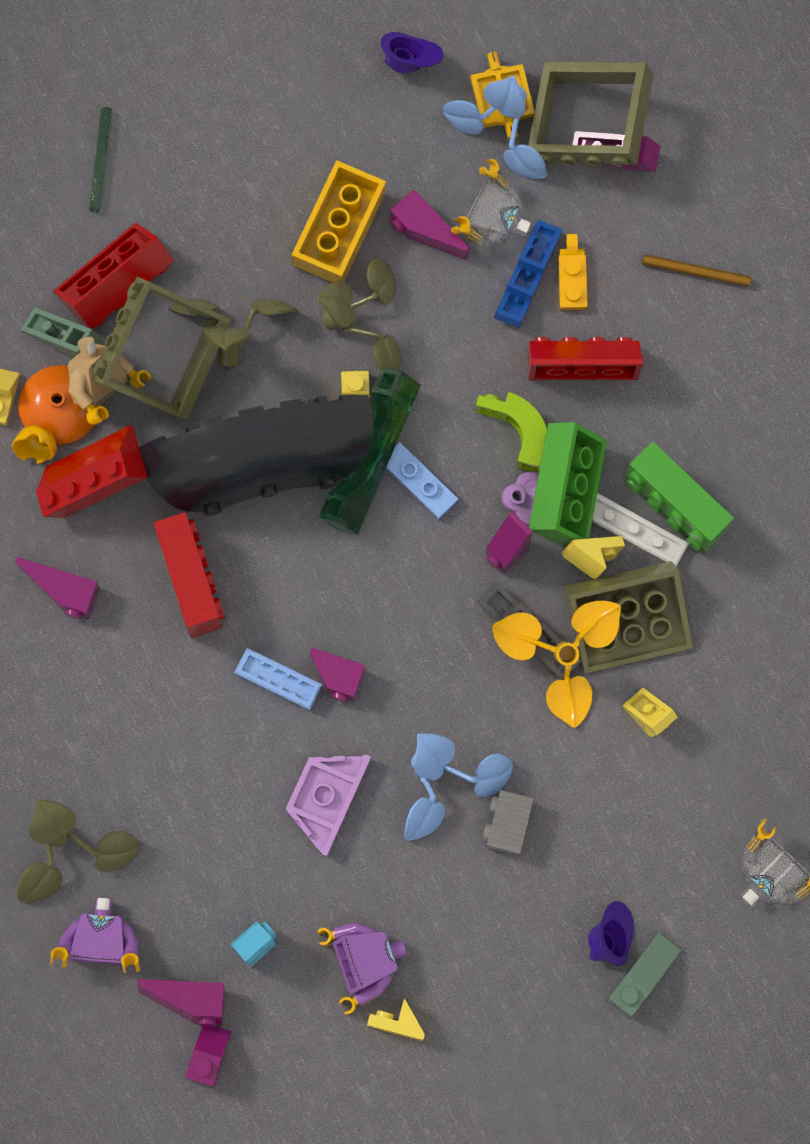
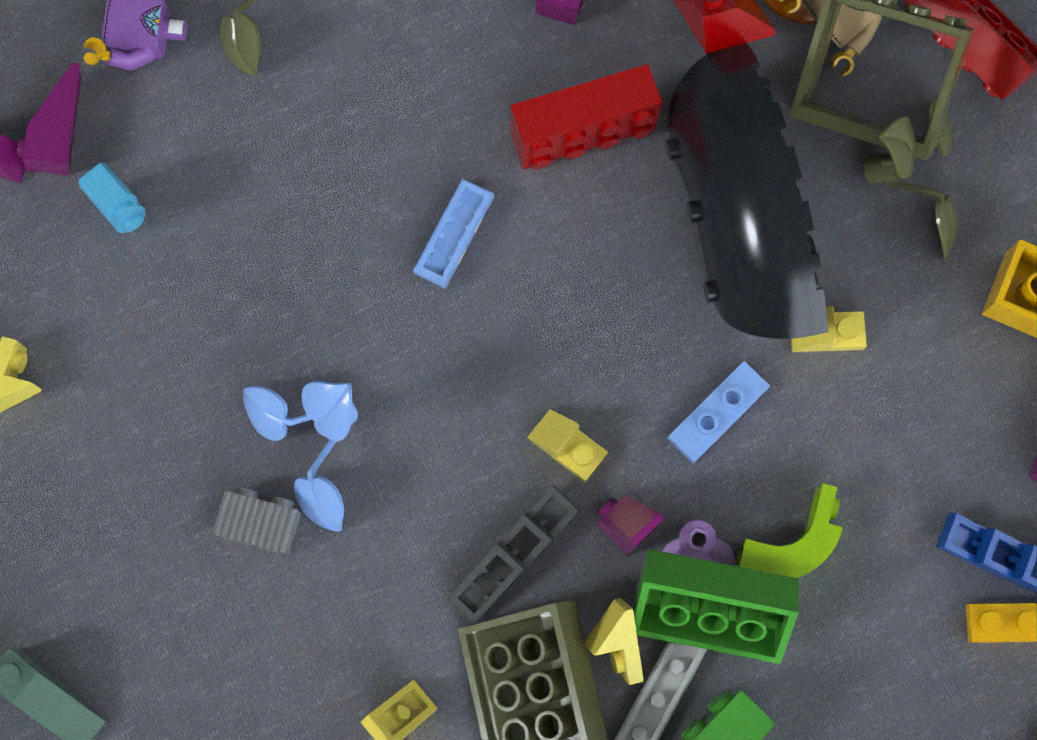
camera: 90 degrees right, 0 degrees up
lavender wing [286,755,372,857] -> none
magenta slope [310,648,365,703] -> none
olive plant [316,259,401,384] -> none
medium lavender torso [317,922,406,1014] -> none
clear green arch [318,367,421,535] -> none
yellow plant [492,601,621,728] -> none
red slope [528,337,643,380] -> none
dark purple piece [588,901,634,966] -> none
none -> light yellow slope [527,409,608,483]

